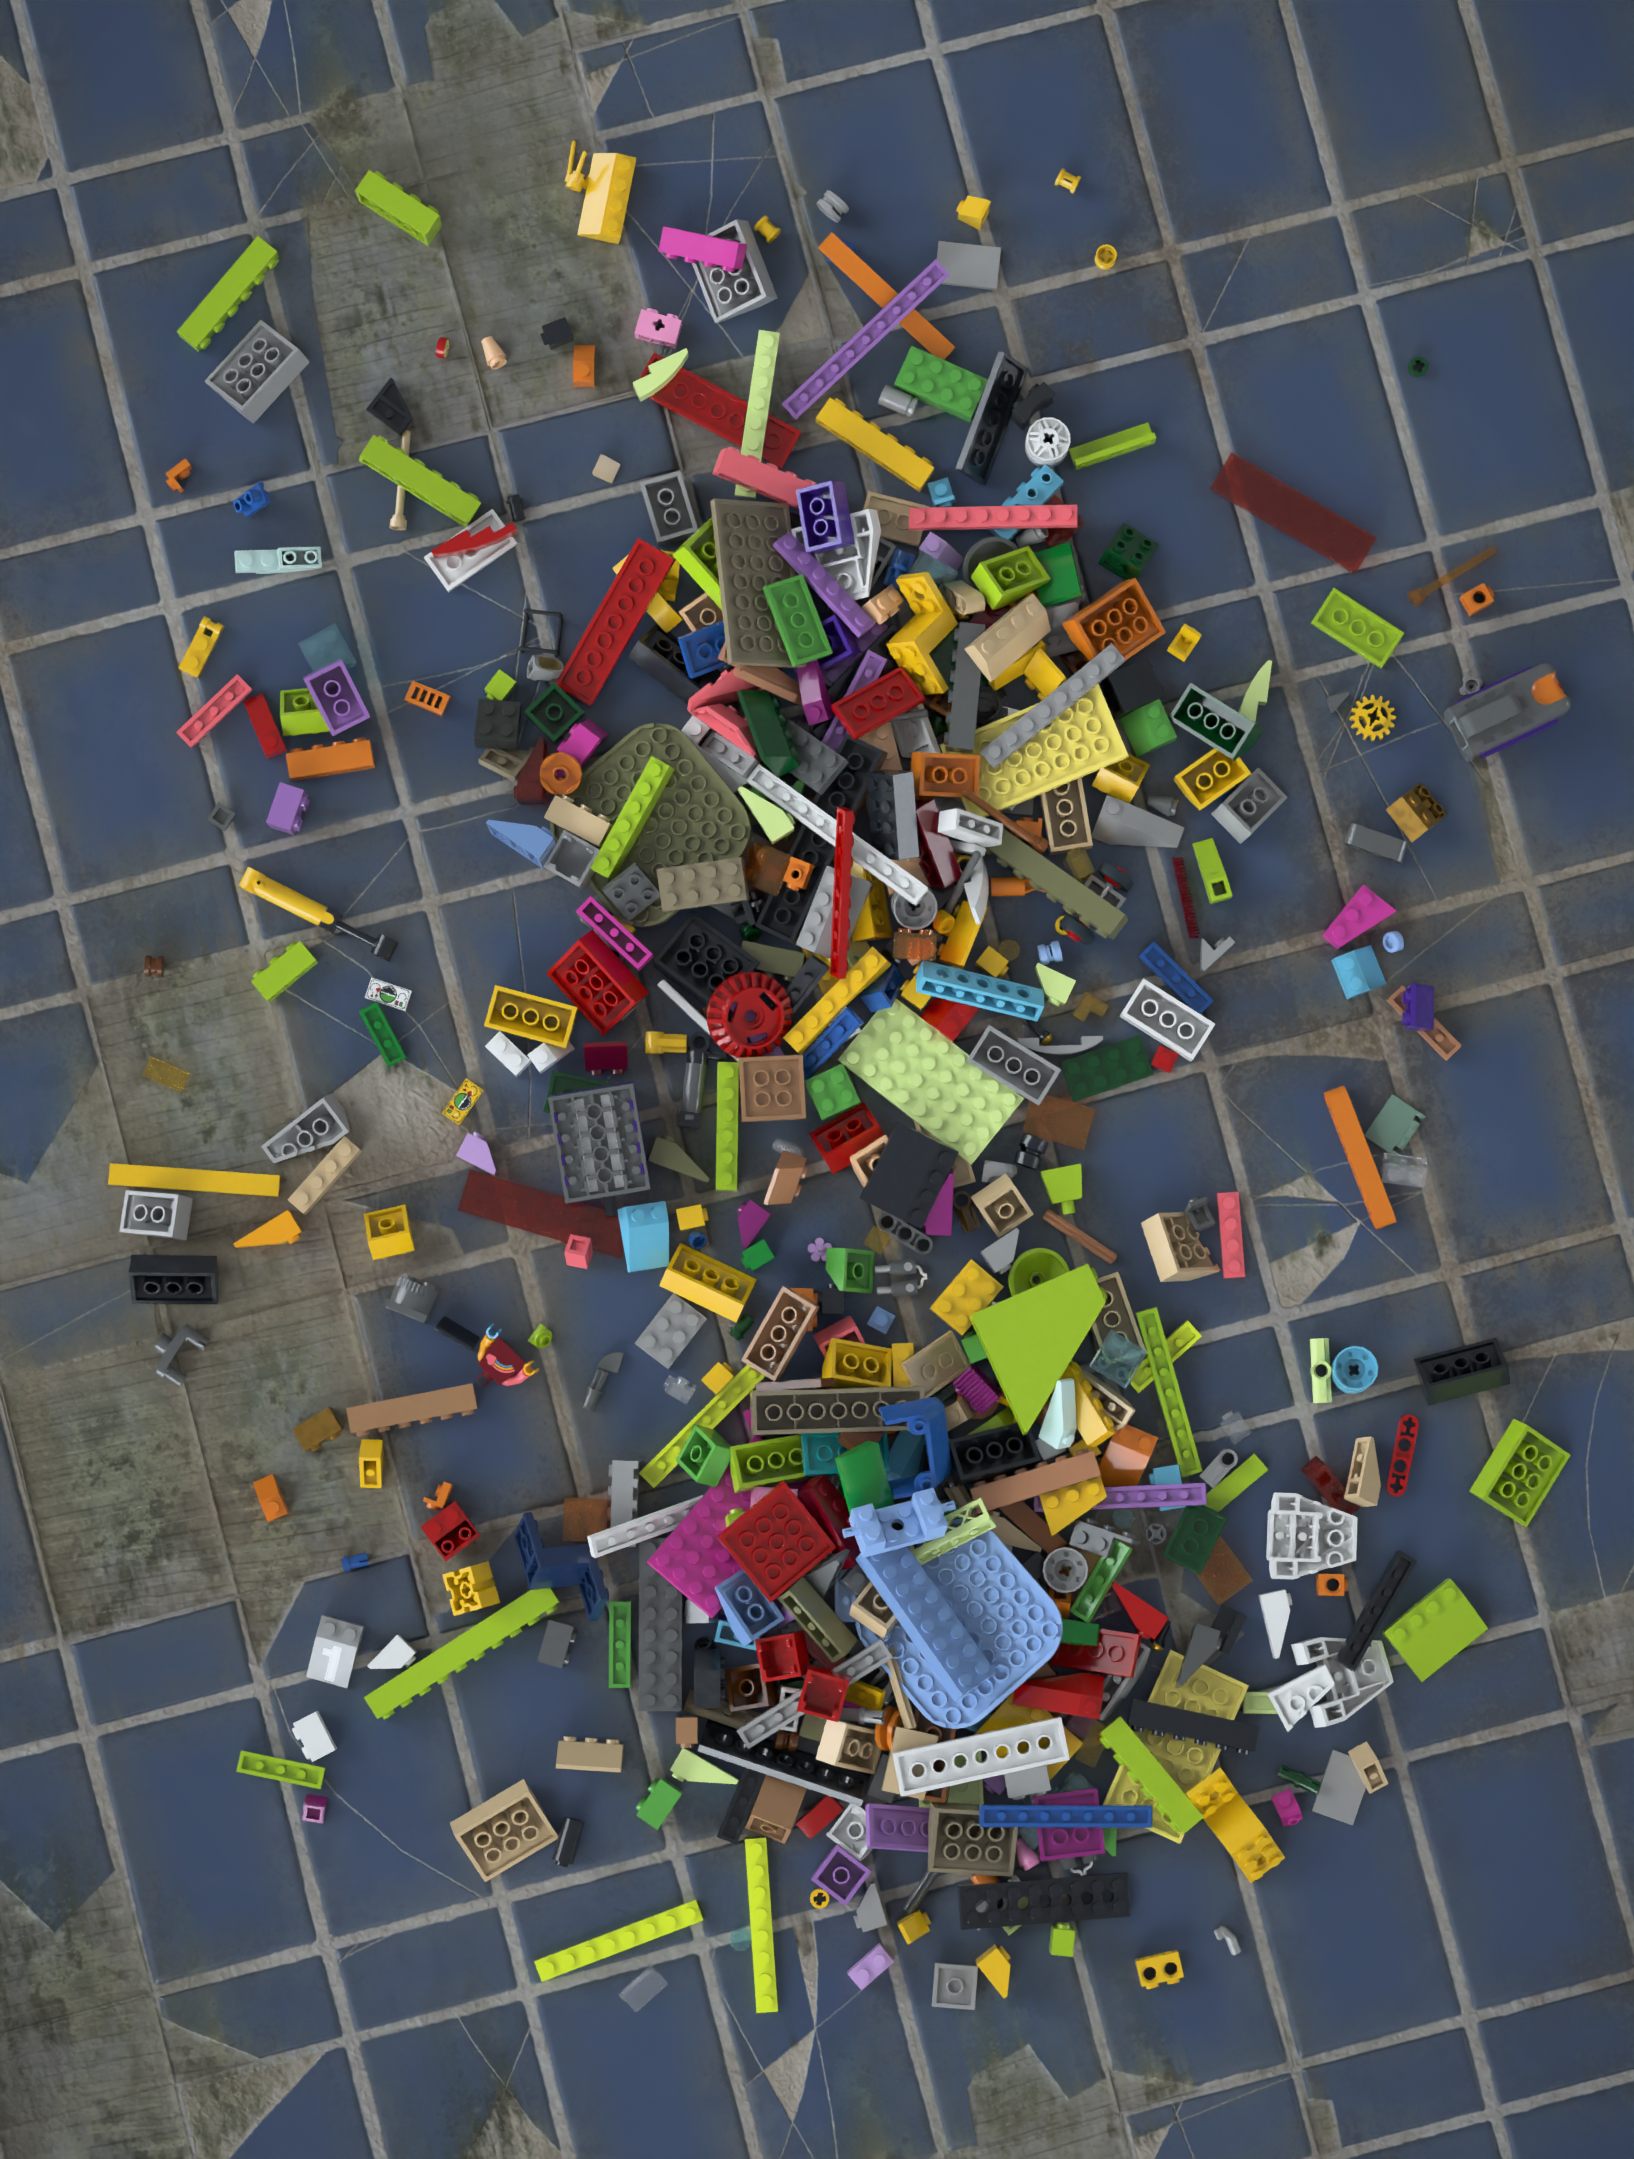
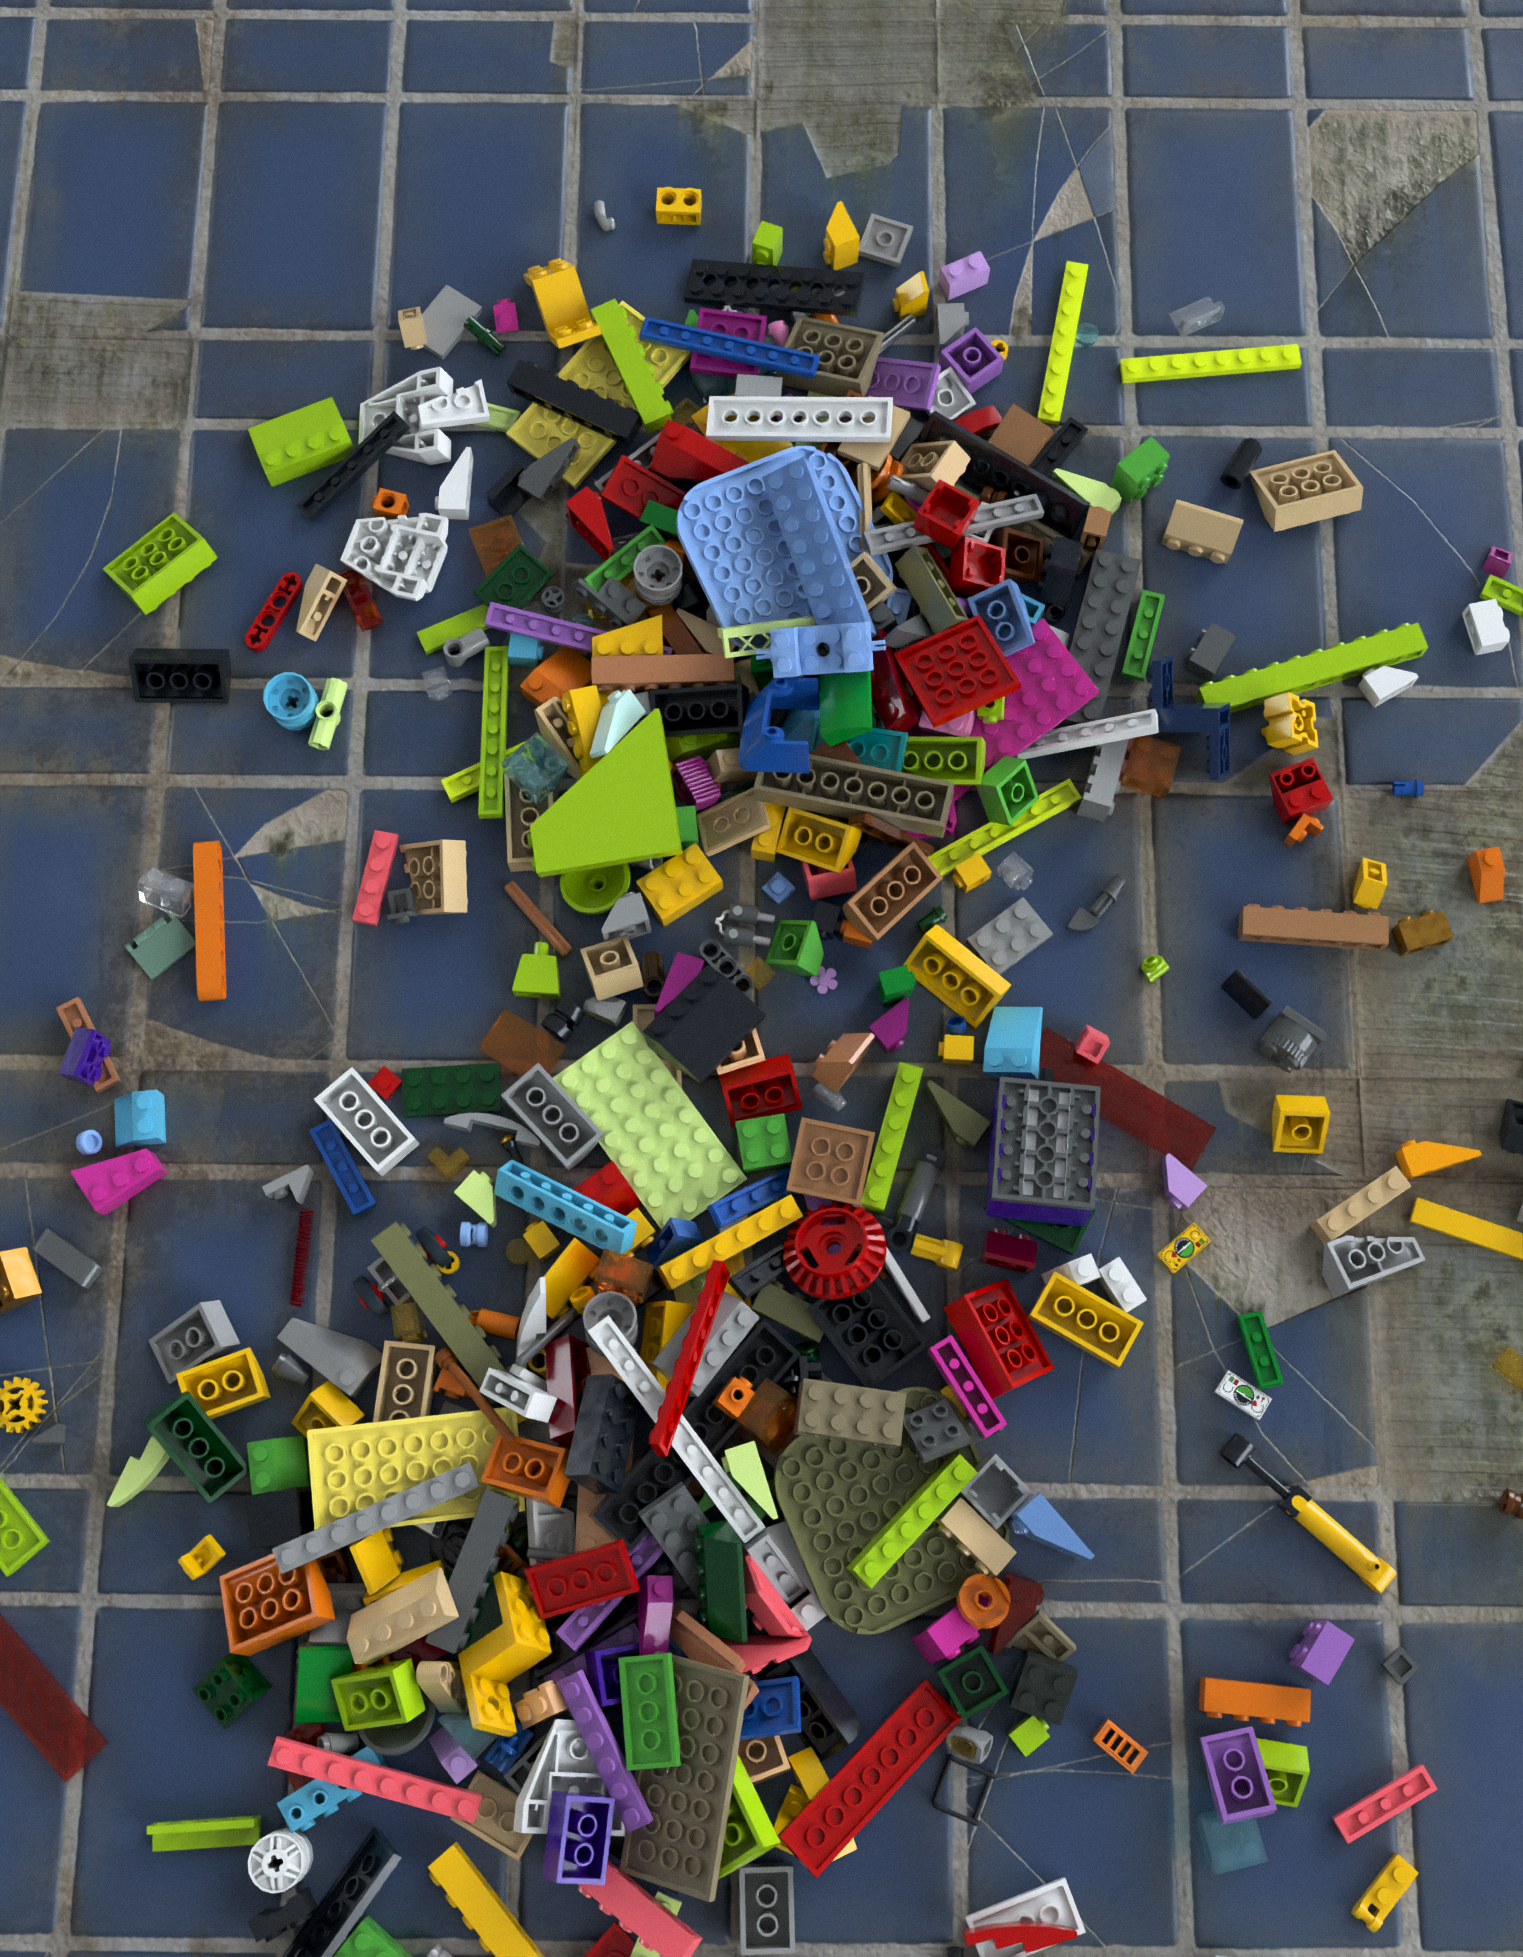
camera: 160 degrees left, 10 degrees down
red slope [243,693,287,759] -> none
lime brick [251,941,318,1003] -> none
slope [306,1615,365,1688] -> none
torso [475,1323,539,1388] -> none
medium azure bracket [927,477,955,507] -> none
lime slope [1192,838,1233,904] -> none

